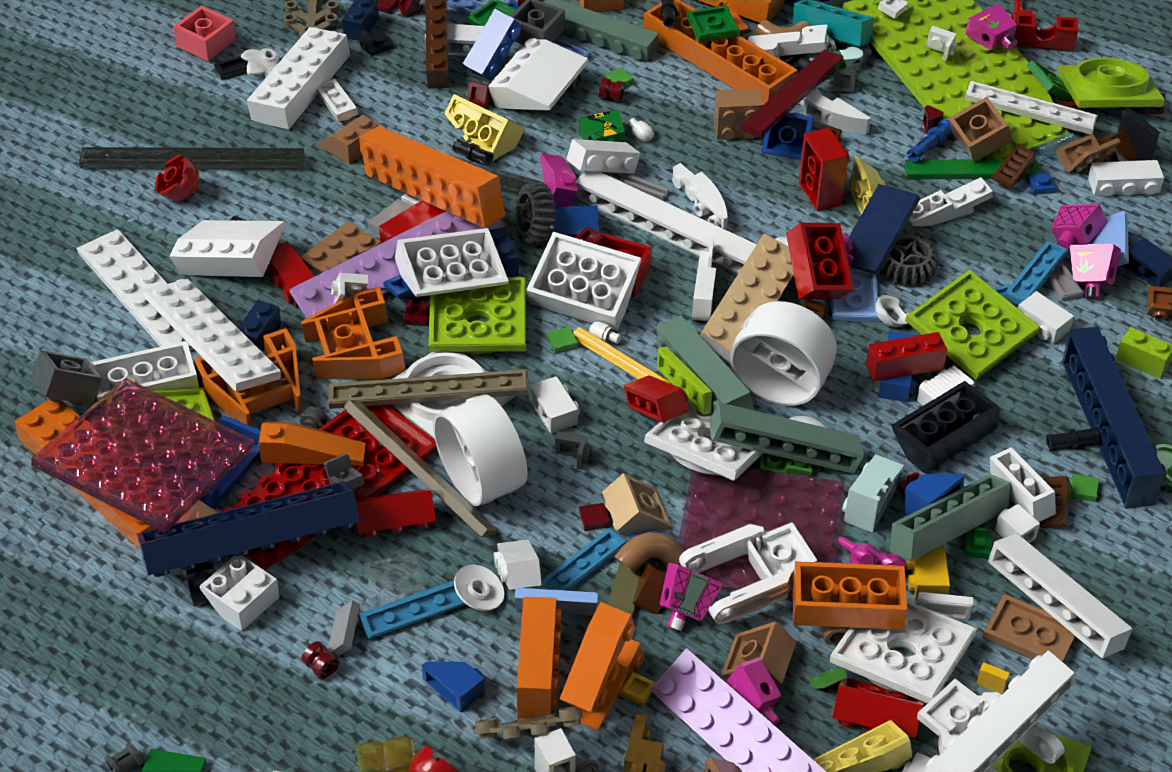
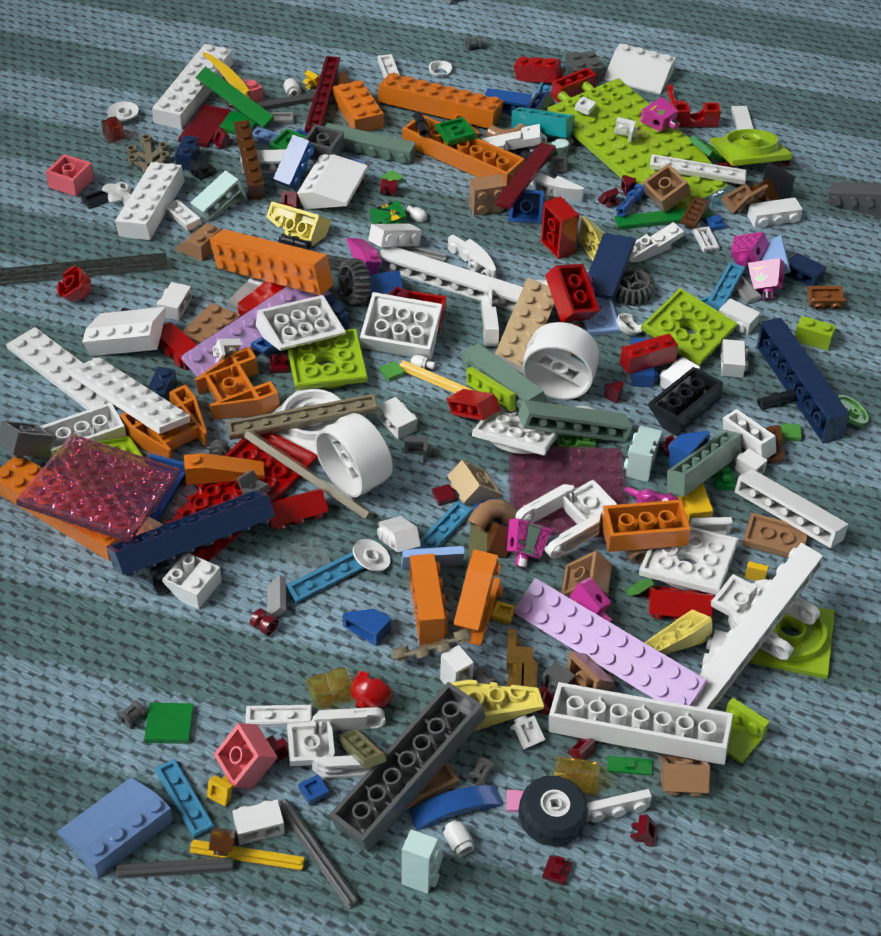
camera: 10 degrees left, 0 degrees up
none -> white brick [157,282,192,320]
none -> light aqua wedge [191,170,248,221]
none -> dark red tile [597,187,619,208]
none -> dark red slope [604,381,624,404]
none -> white tile [693,227,720,253]
none -> white brick [721,339,748,377]
none -> white tile [731,106,753,130]

